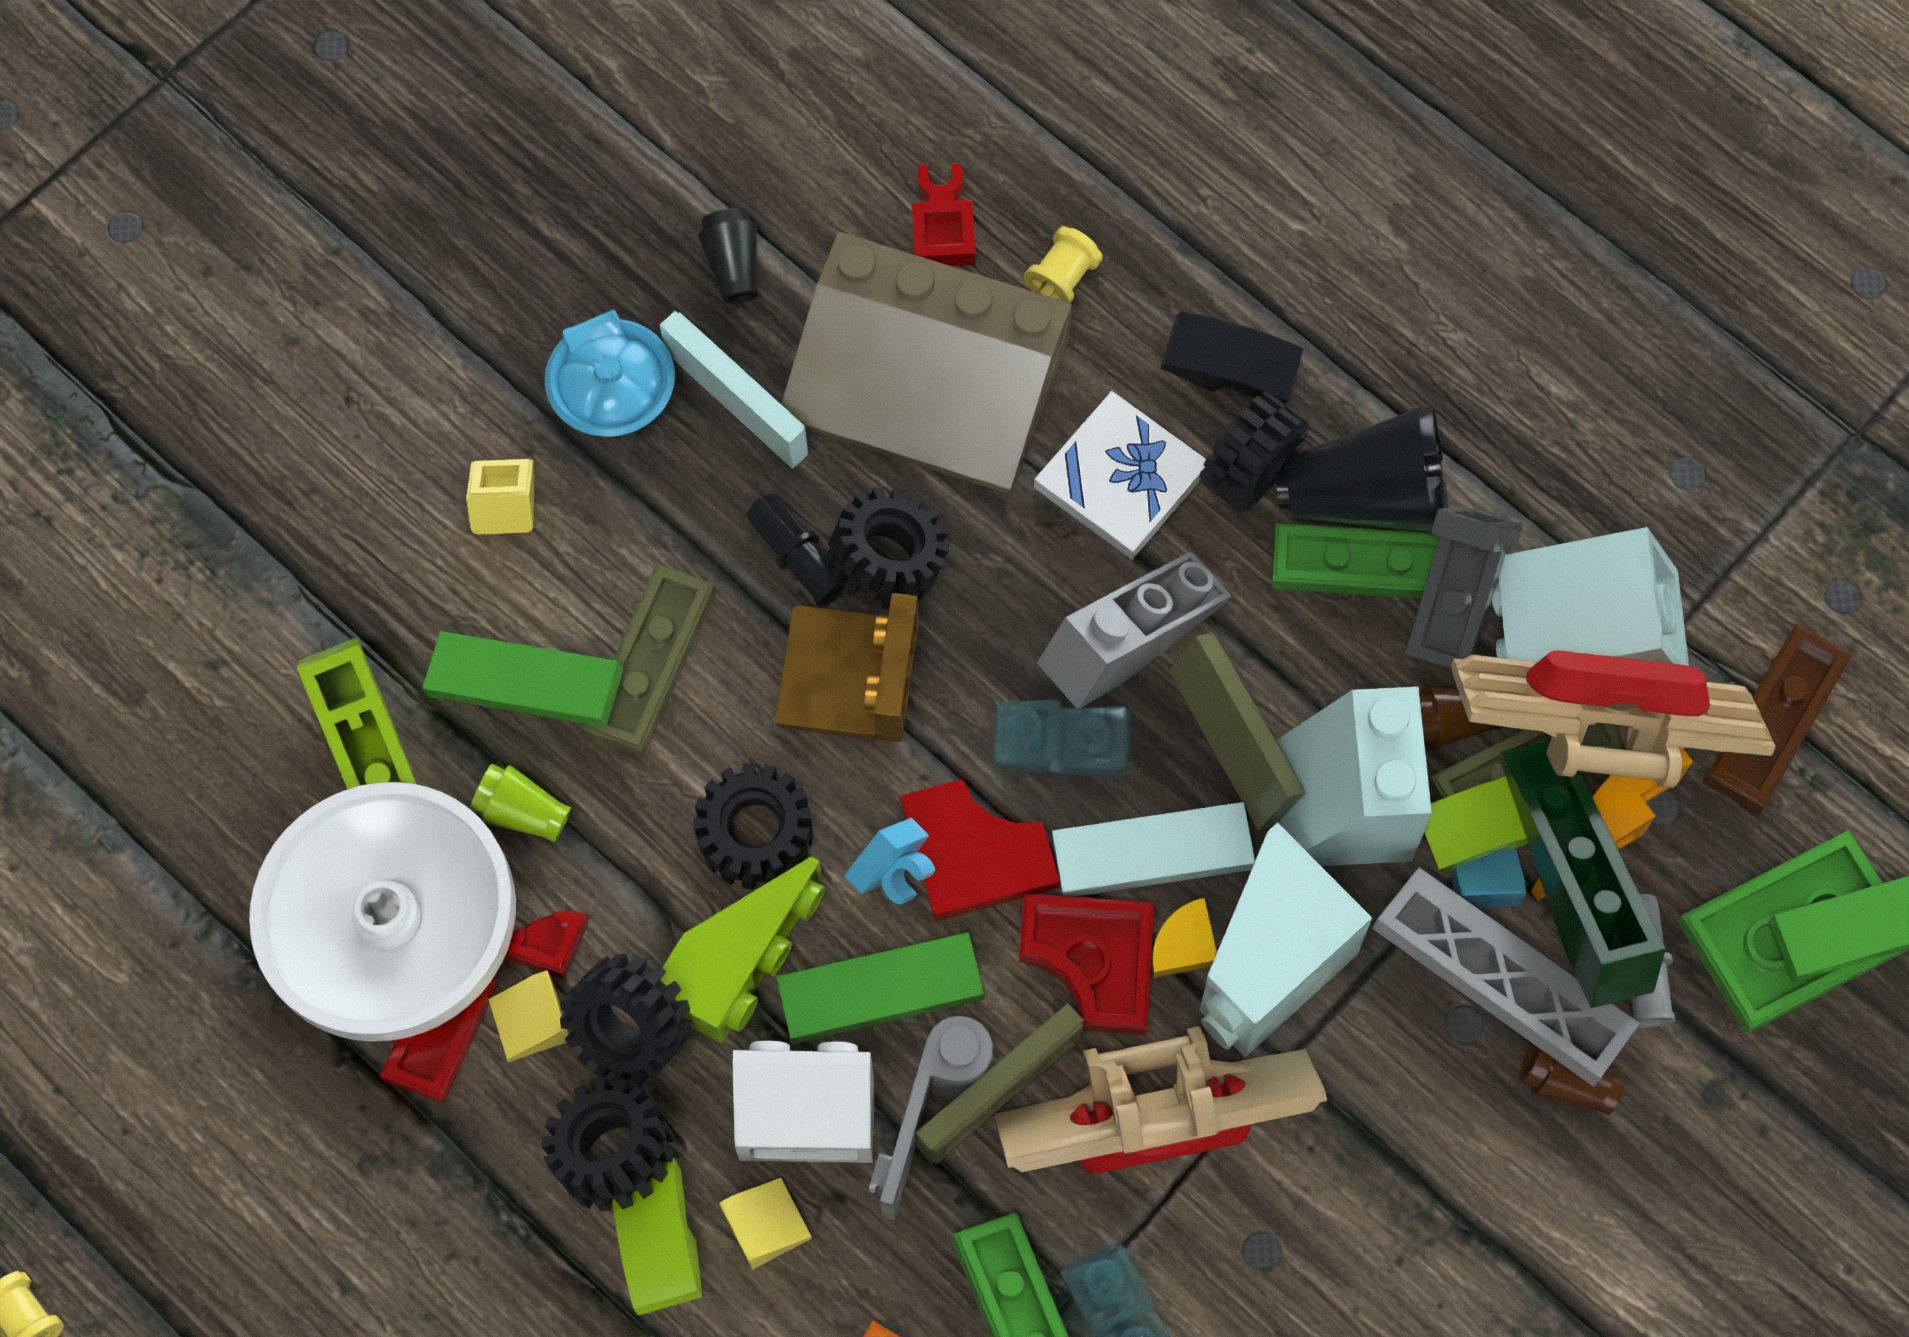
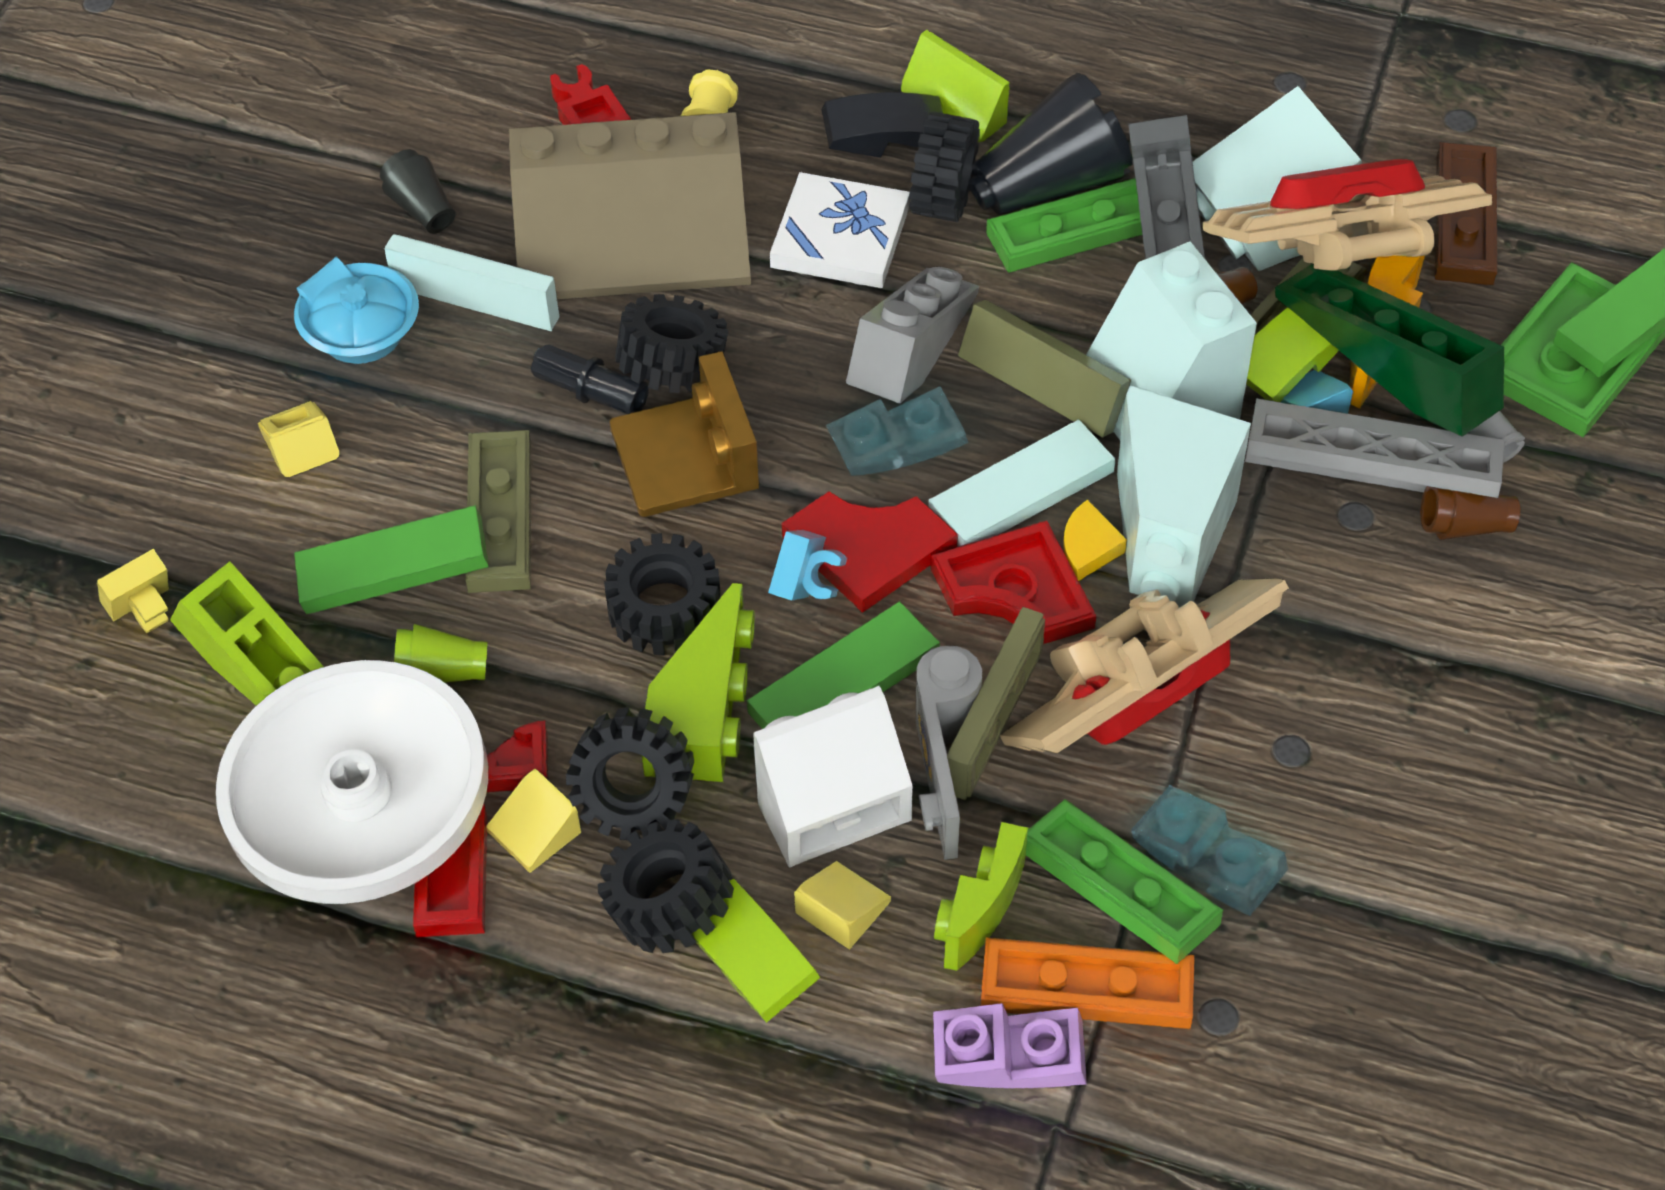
camera: 25 degrees left, 15 degrees down
none -> light yellow tile [97,549,169,633]
none -> lime slope [901,30,1009,142]
none -> lime slope [934,822,1028,971]

